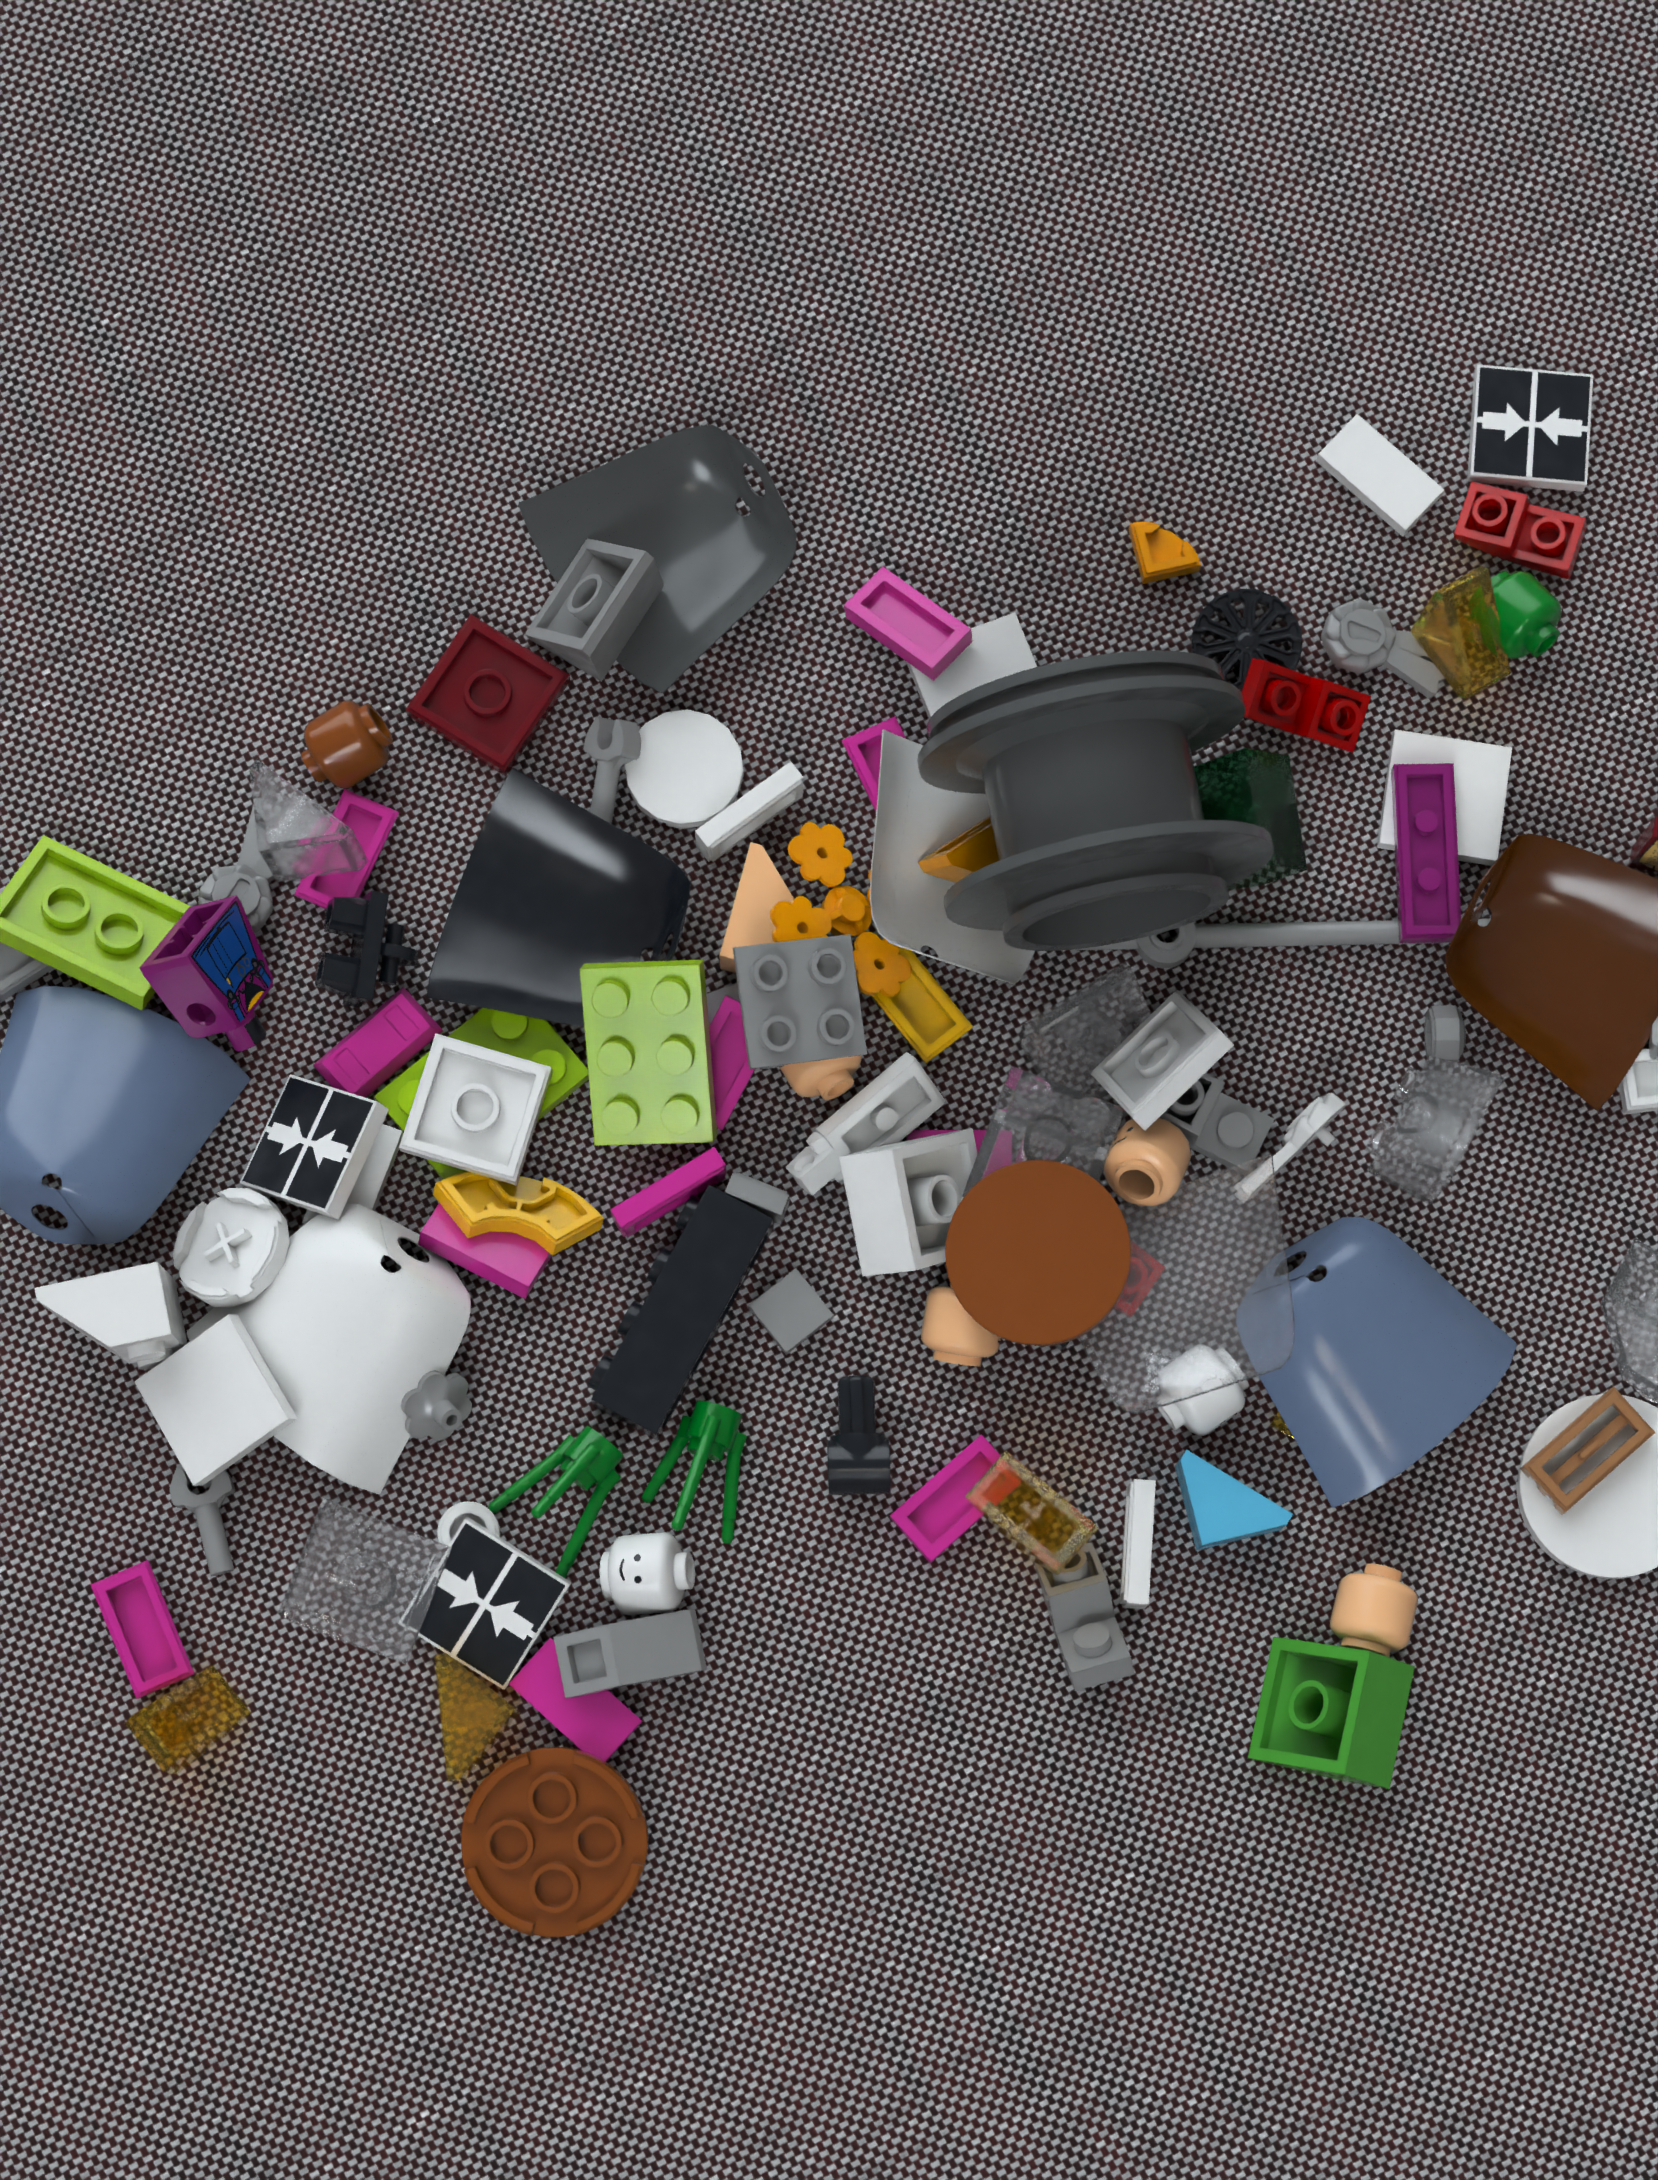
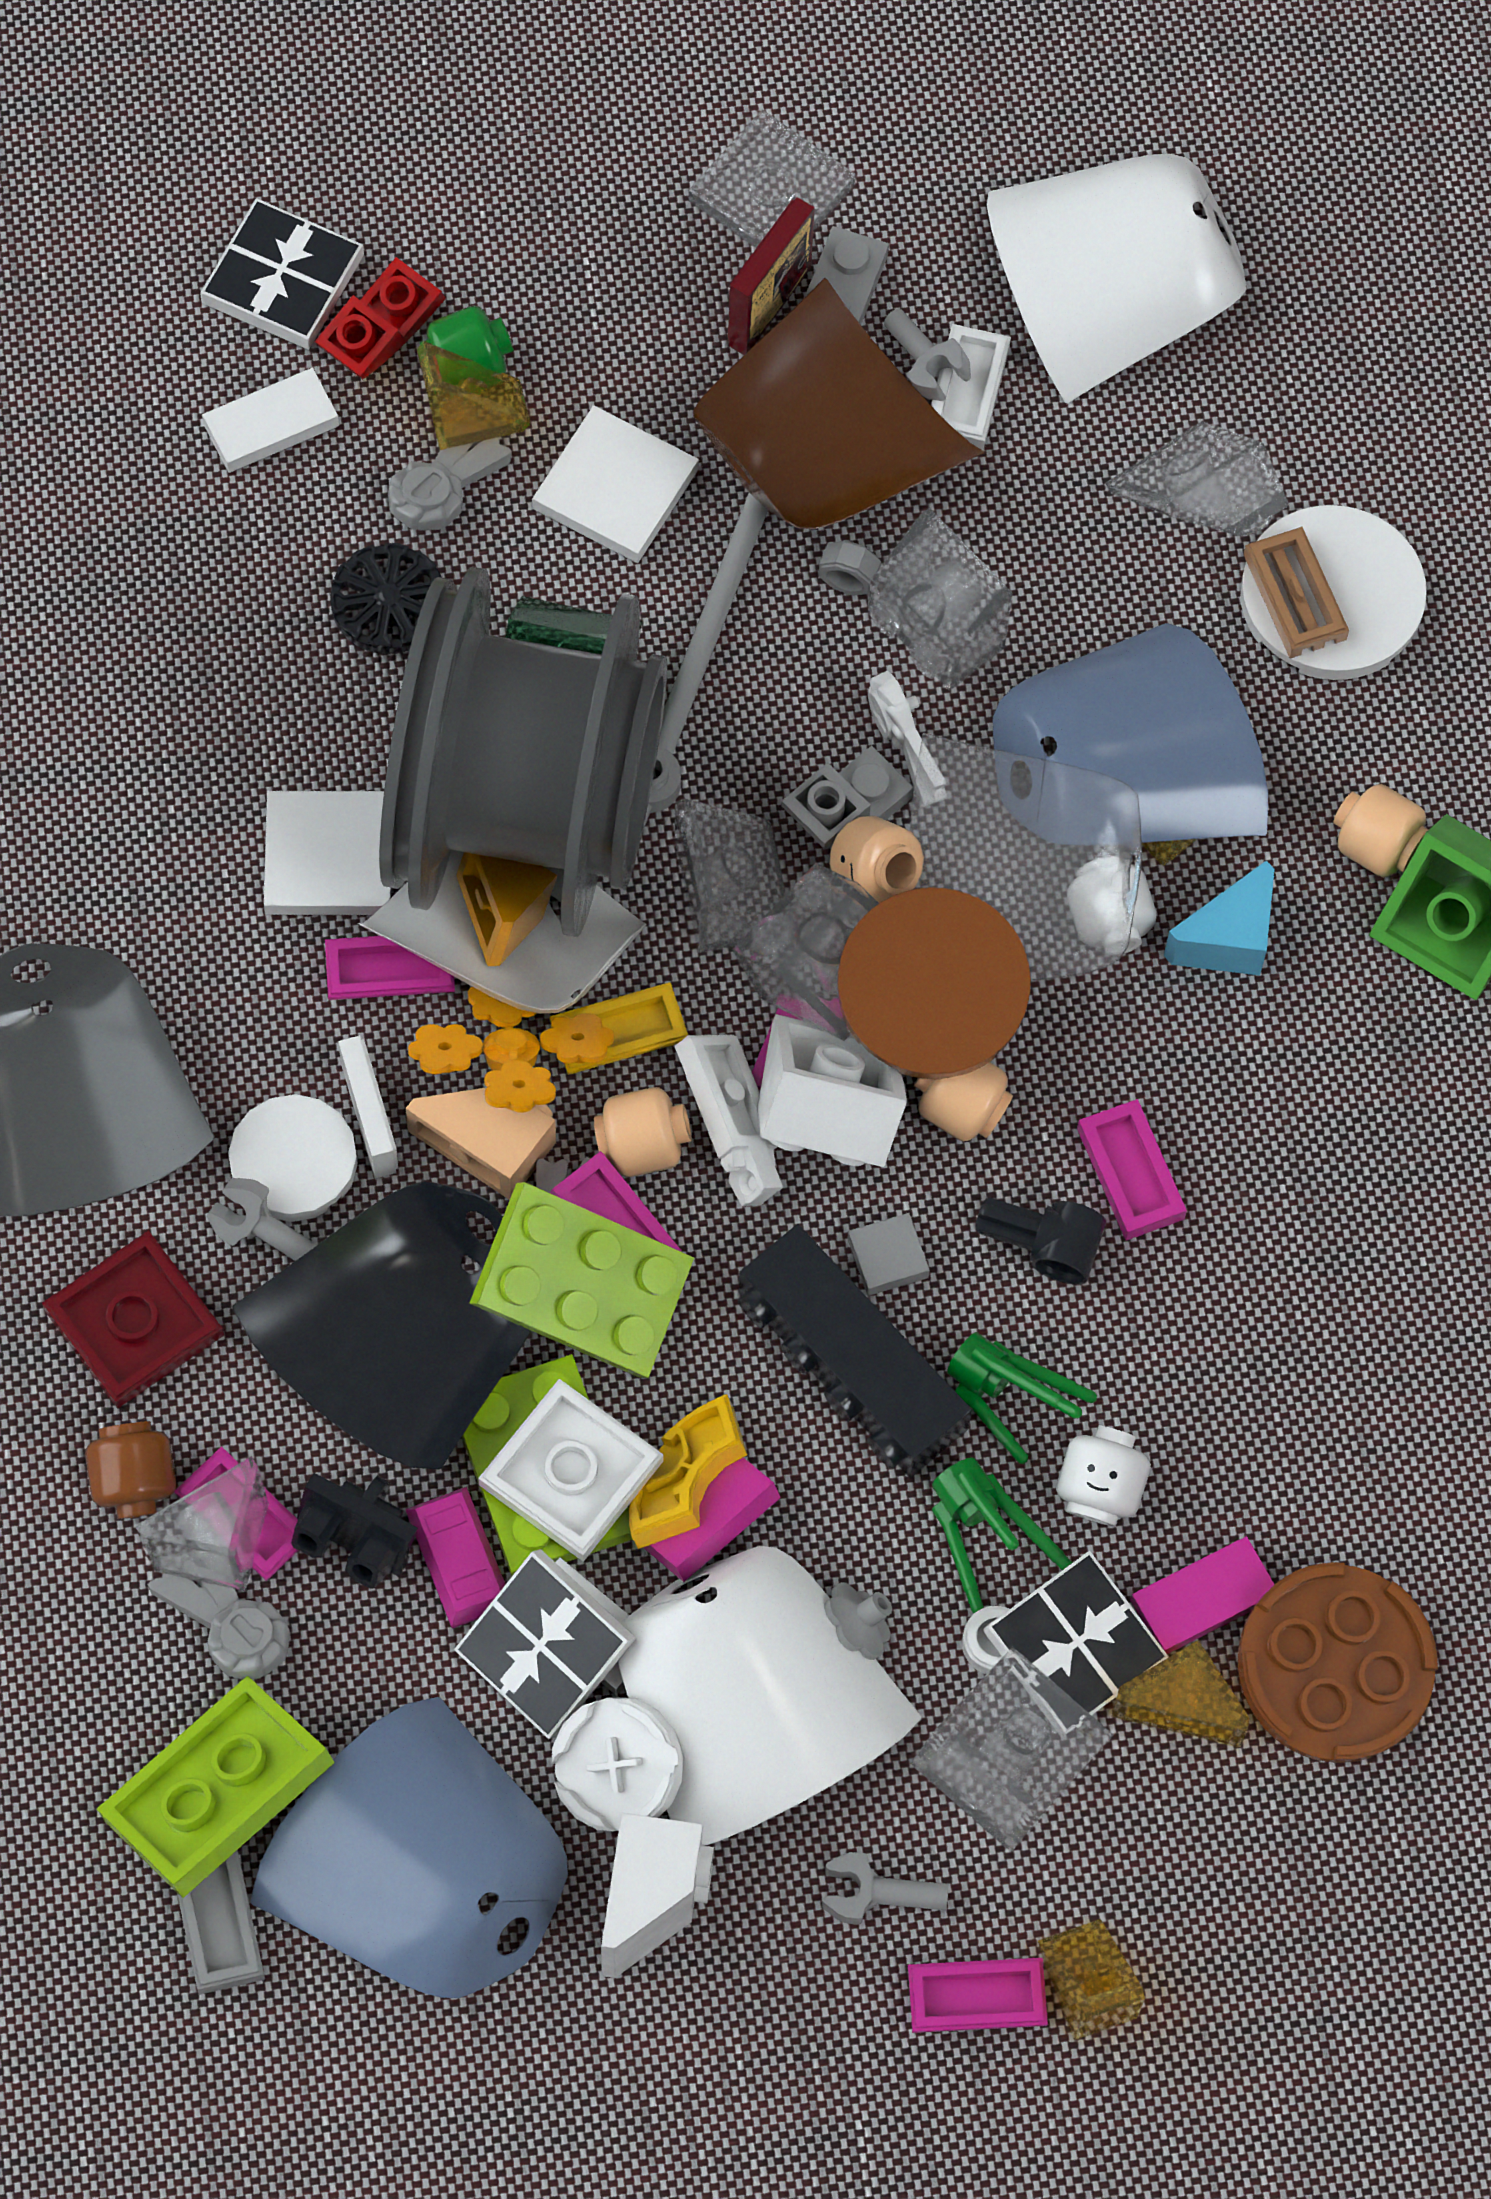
camera: 70 degrees left, 10 degrees down
white tile [134,1314,298,1486] -> none
magenta torso [139,895,273,1051] -> none
light grey slope [524,538,664,682] -> none
light grey slope [553,1609,707,1698] -> none
dark pink tile [610,1147,727,1238] -> none
light grey tile [725,1172,789,1225] -> none
light grey hinge [733,934,867,1069] -> none
dark pink tile [844,567,973,681] -> none
clear yellow slope [965,1451,1098,1575] -> none
light grey slope [1033,1542,1134,1691] -> none
white tile [1091,990,1234,1130] -> none
white tile [1120,1479,1156,1609] -> none
light orange tile [1129,522,1201,584] -> none
red slope [1241,658,1371,753] -> none
magenta tile [1391,763,1461,943] -> none

